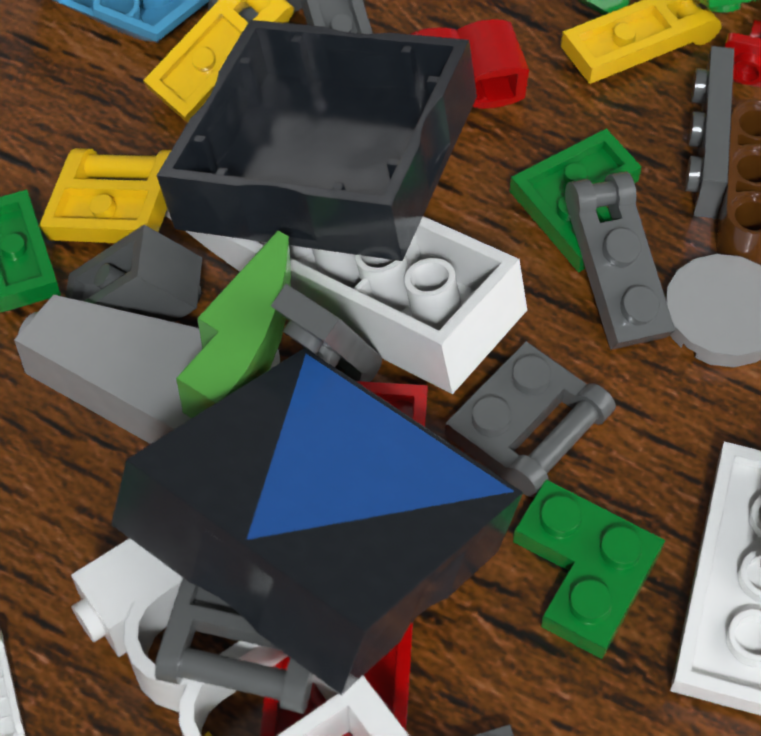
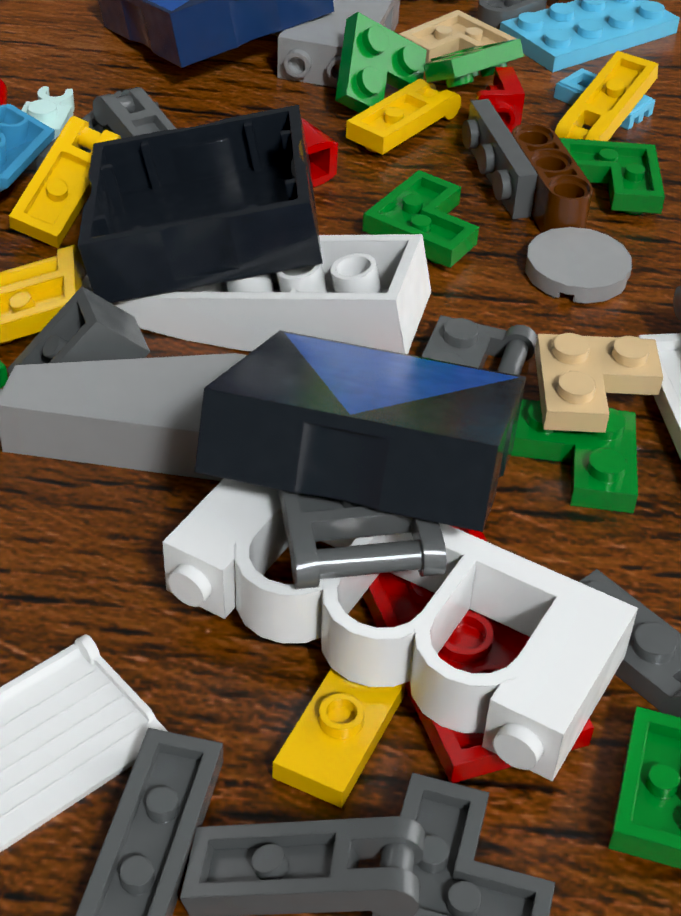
camera: 25 degrees left, 15 degrees down
bright green slope [176,231,291,418] -> none
dark grey plate [271,284,382,382] -> none
dark grey plate [565,171,675,350] -> none
none -> tan plate [535,333,663,433]

